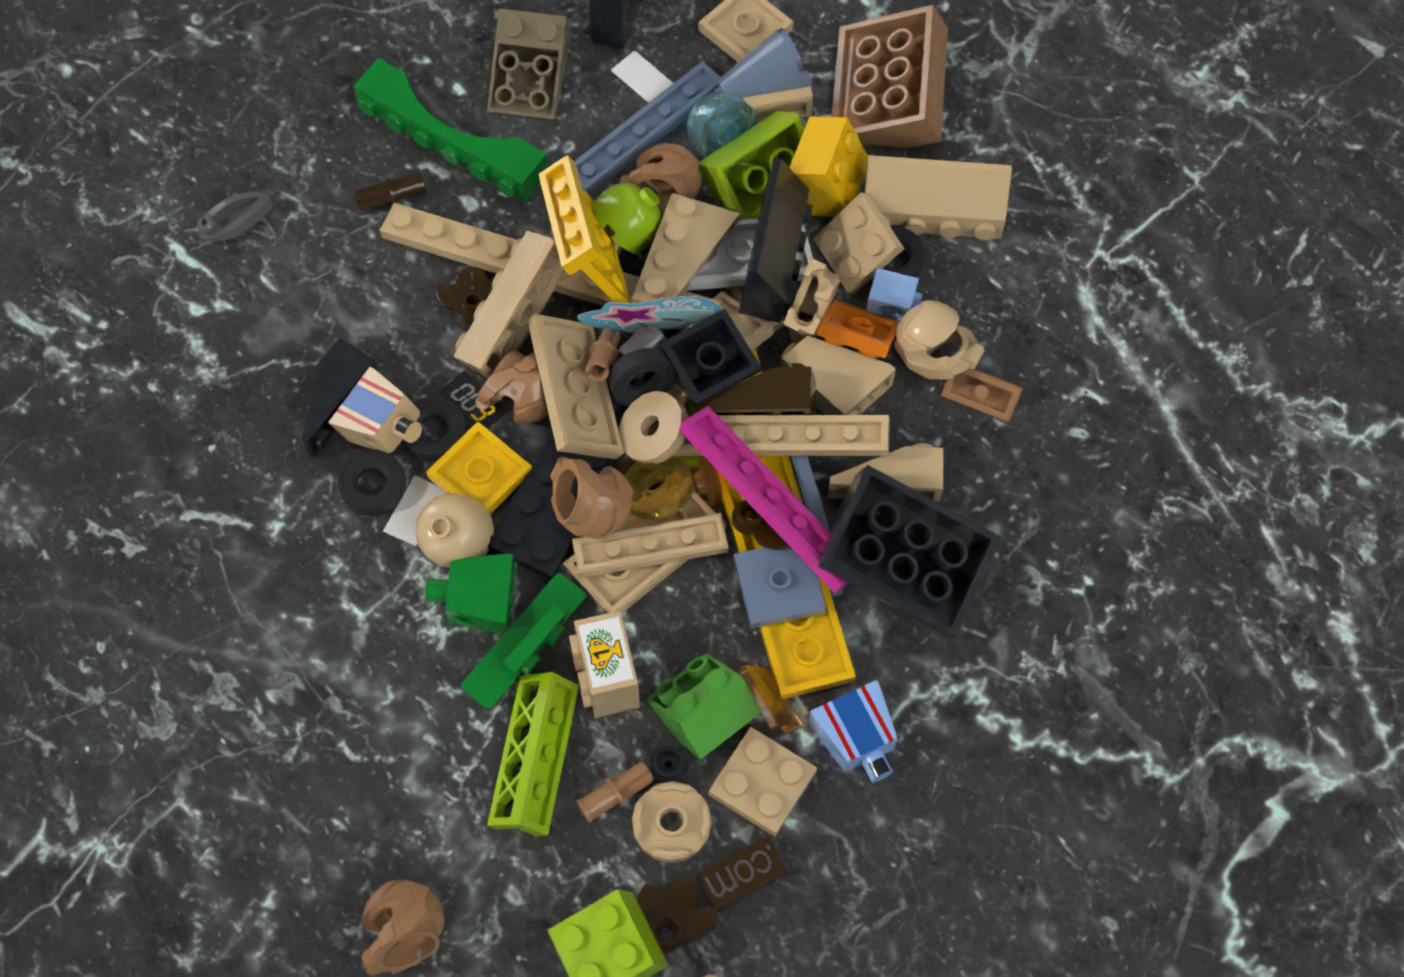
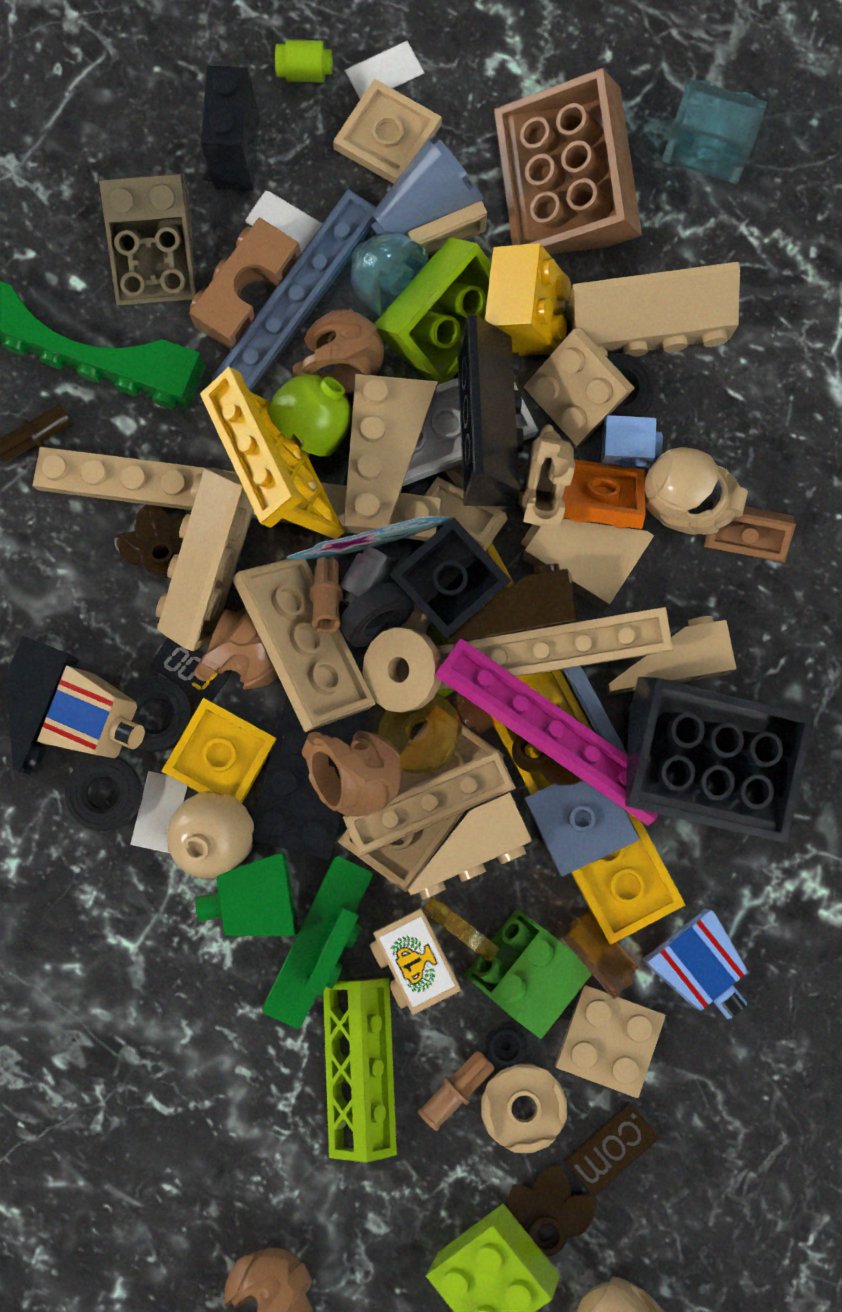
camera: 10 degrees left, 15 degrees up
none -> medium nougat arch [189,217,301,351]
none -> tan slope [408,793,532,900]
none -> clear yellow tile [422,896,500,961]
none -> clear light blue brick [662,78,767,184]

